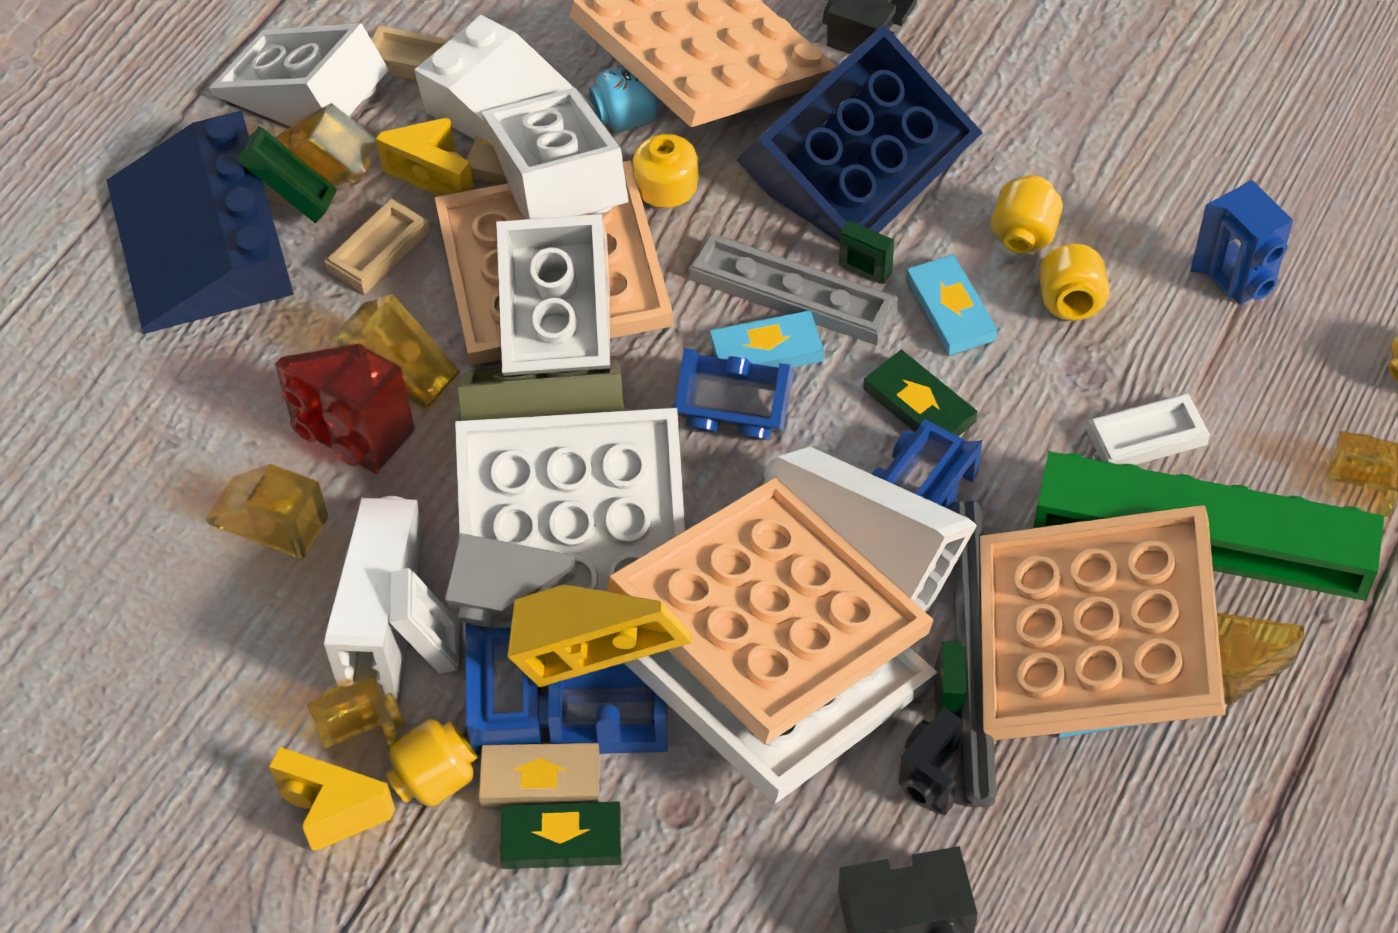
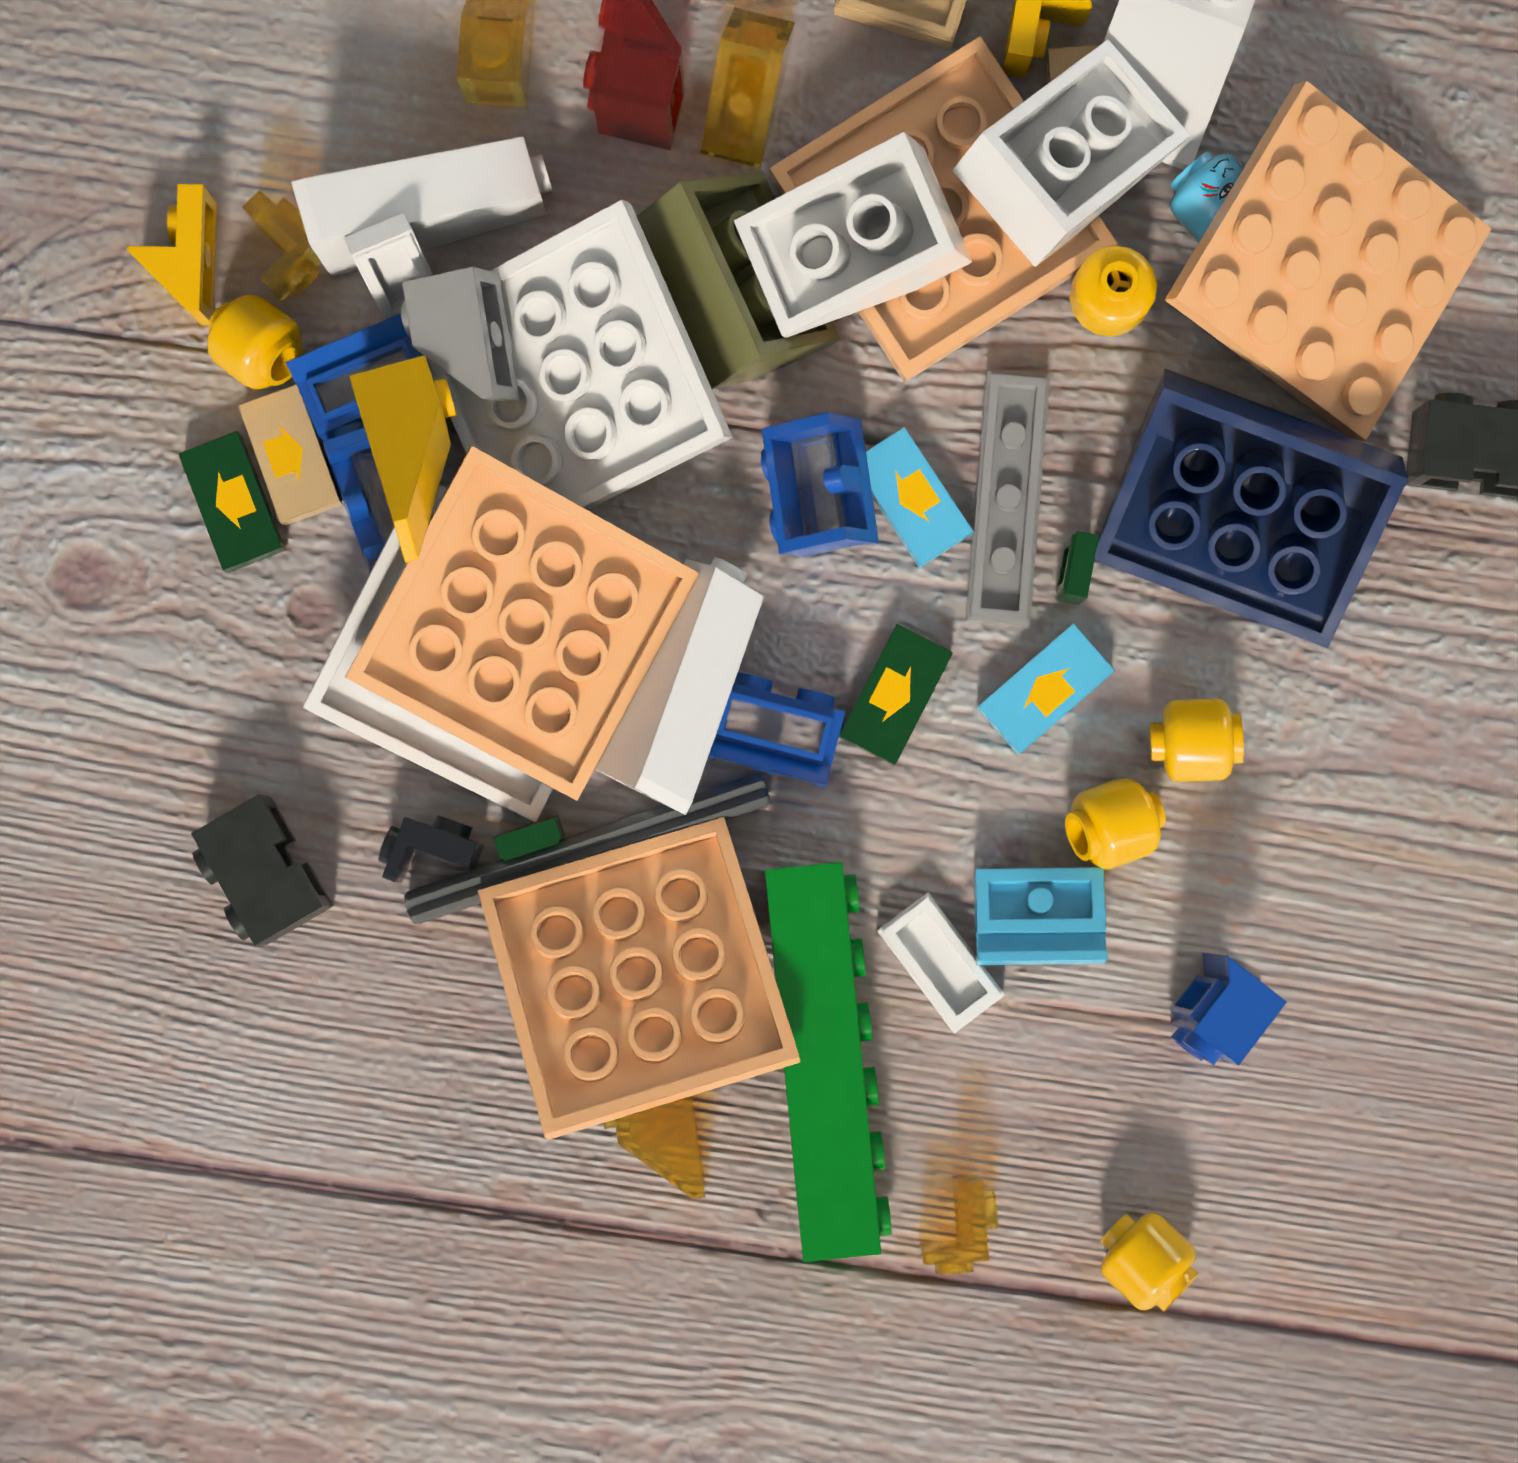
camera: 65 degrees right, 30 degrees up
none -> medium azure plate [973,868,1108,965]

